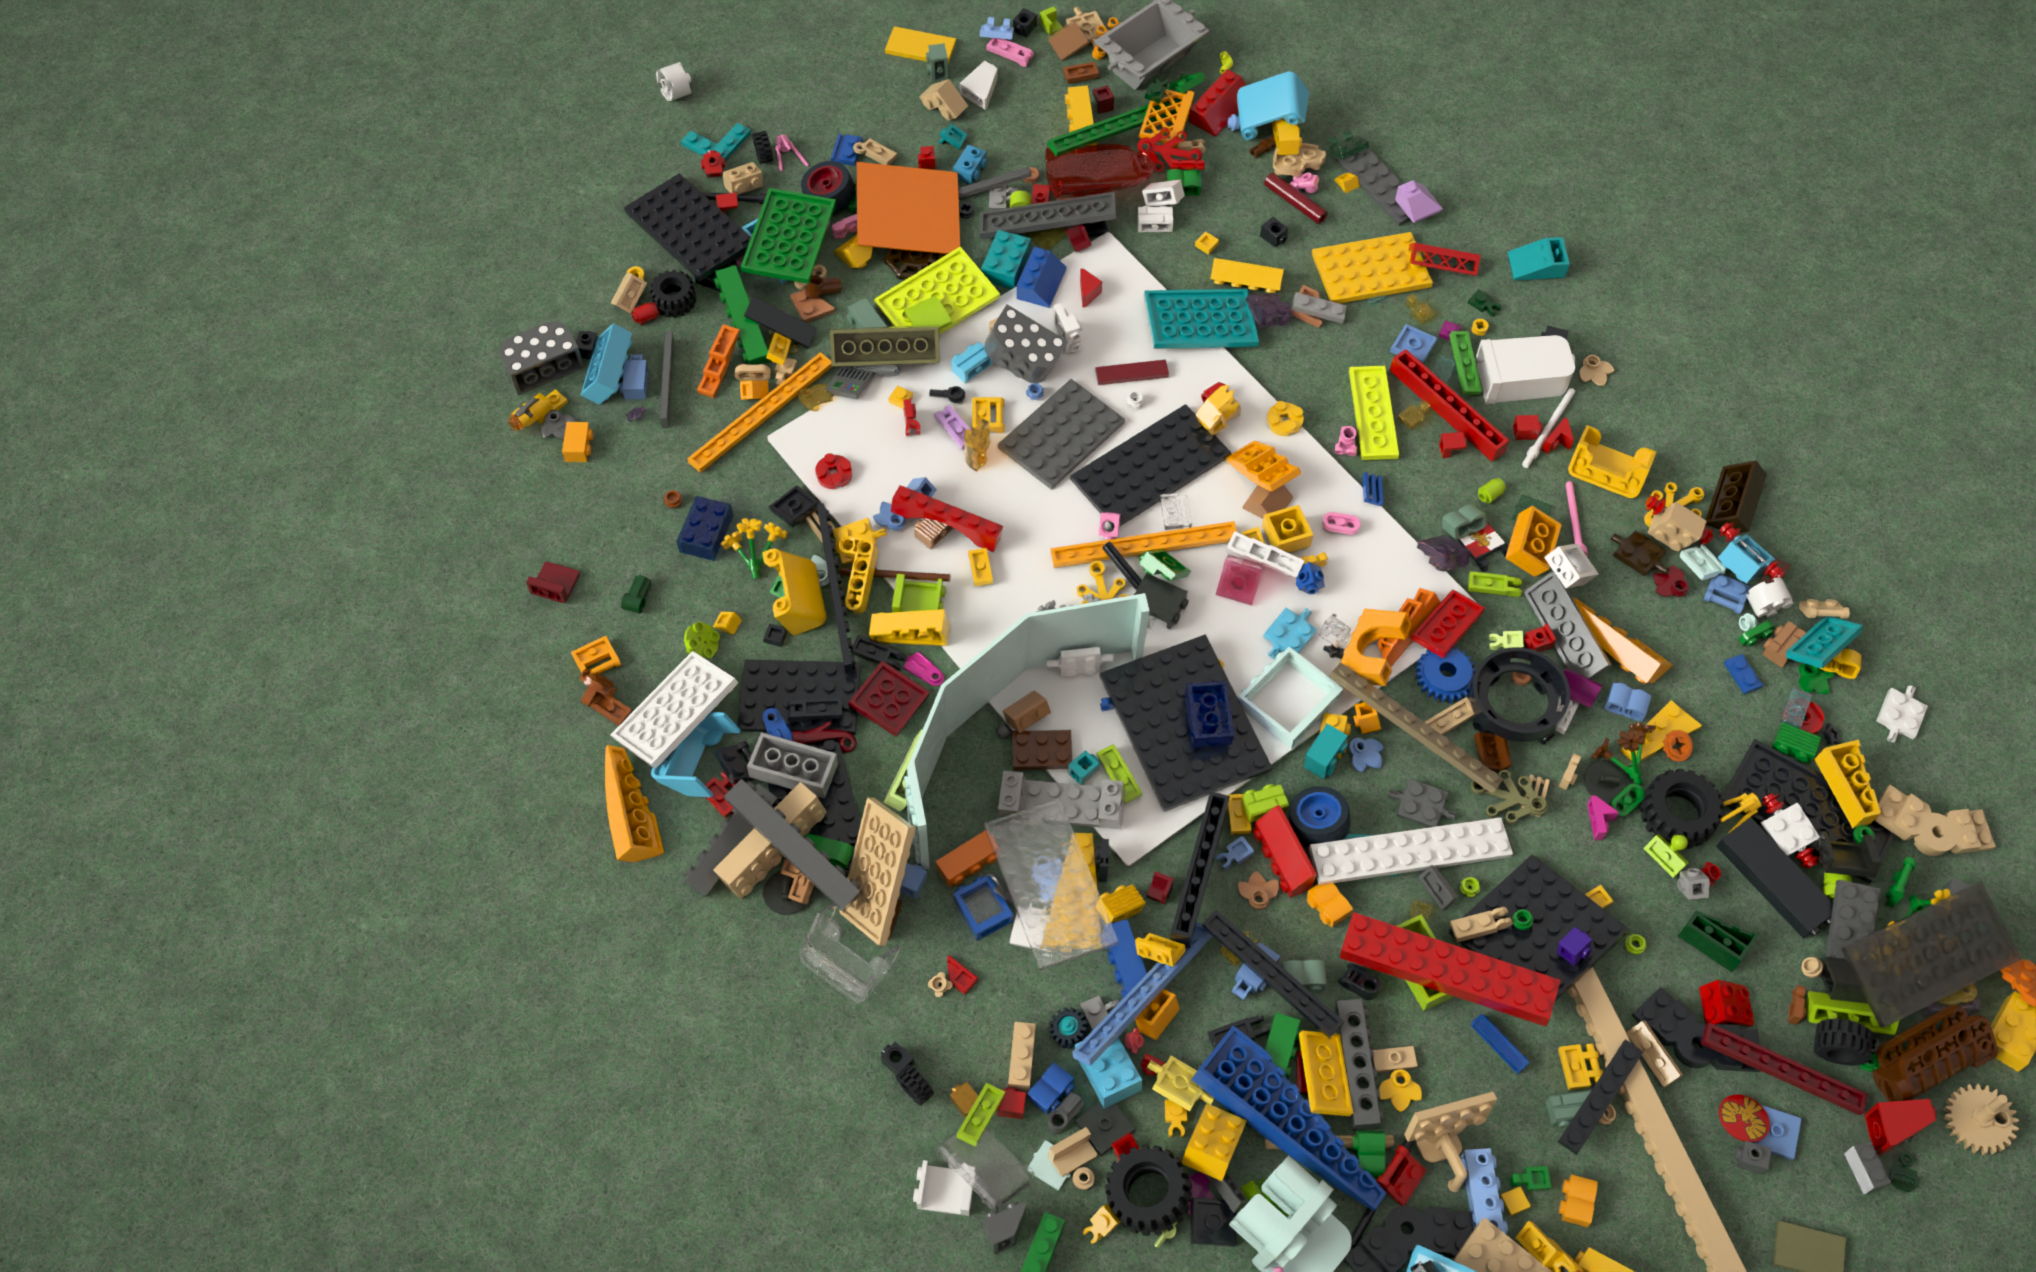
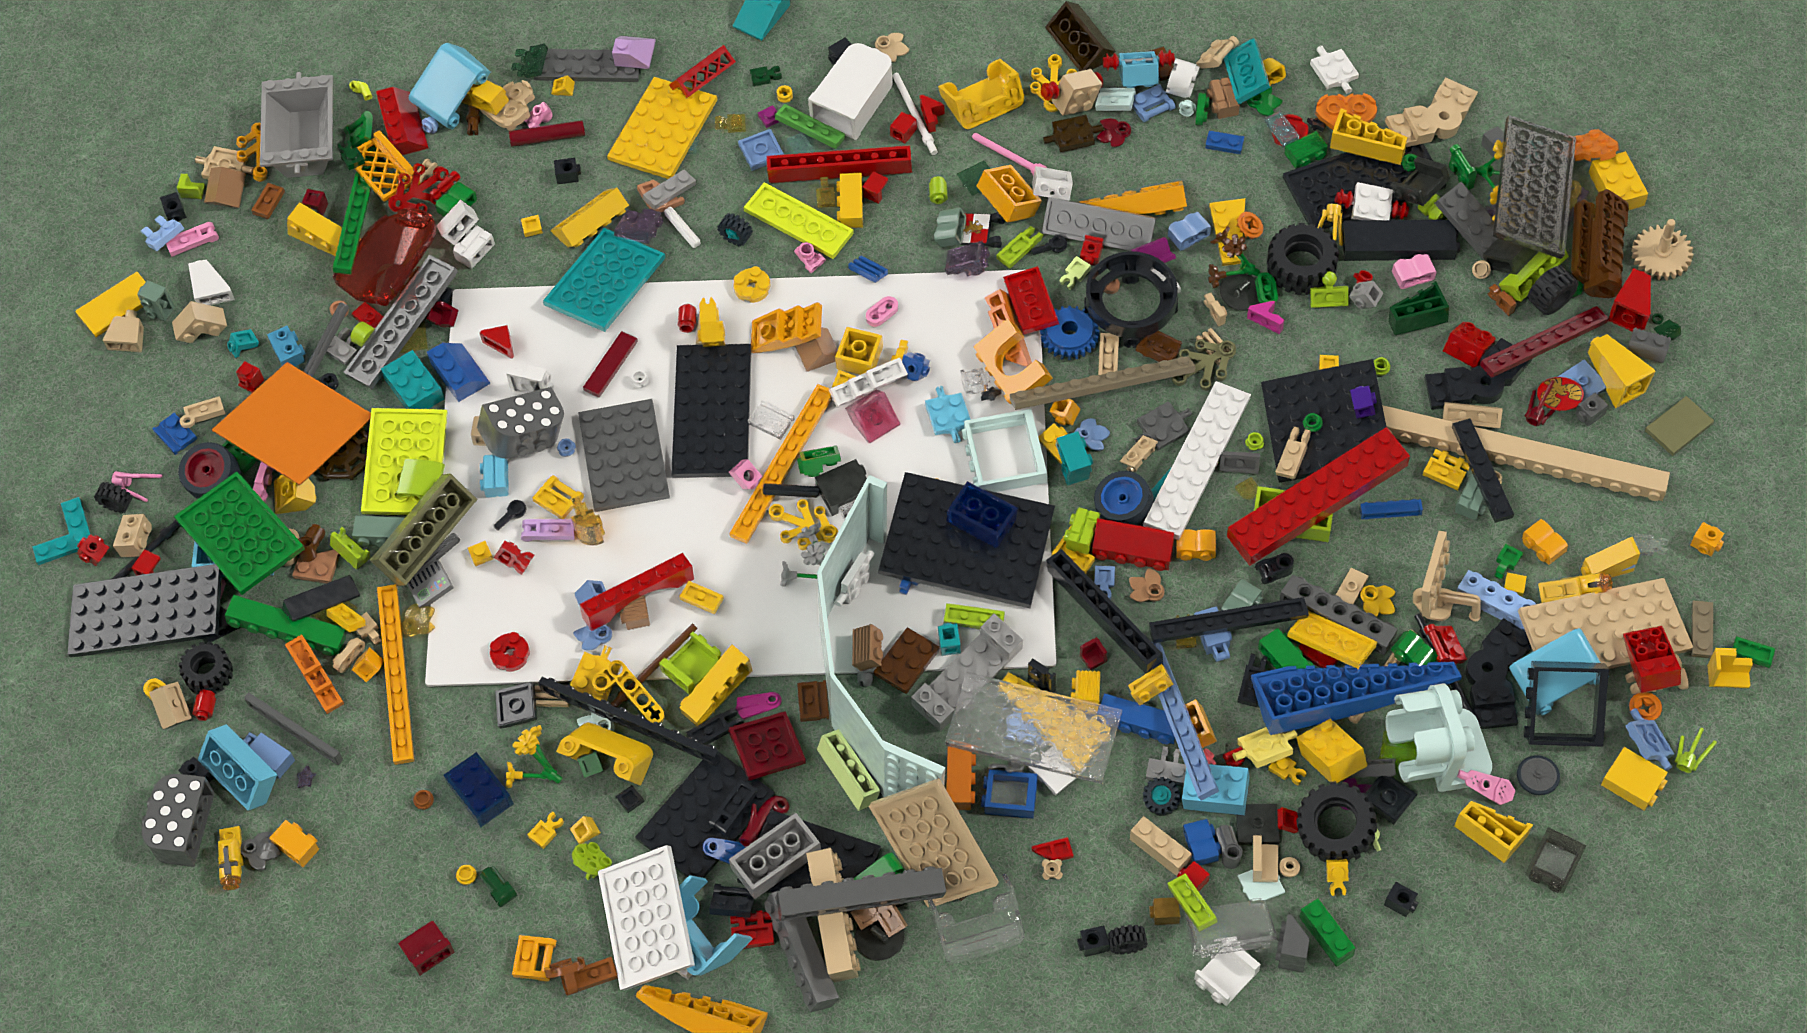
camera: 50 degrees left, 0 degrees up
none -> tan torso [103,310,144,352]
none -> lime hinge [330,527,371,570]
none -> yellow plate [456,865,477,885]
none -> yellow plate [527,812,564,849]
none -> white axle [664,207,701,248]
none -> black wheel [717,213,753,247]
none -> yellow brick [837,173,863,228]
none -> black plate [1031,235,1067,255]
none -> tan hinge [1120,435,1158,472]
none -> orange plate [1315,93,1377,130]
none -> bright pink brick [1392,254,1436,289]
none -> dark red plant [1525,380,1556,427]
none -> yellow slope [1587,334,1656,408]

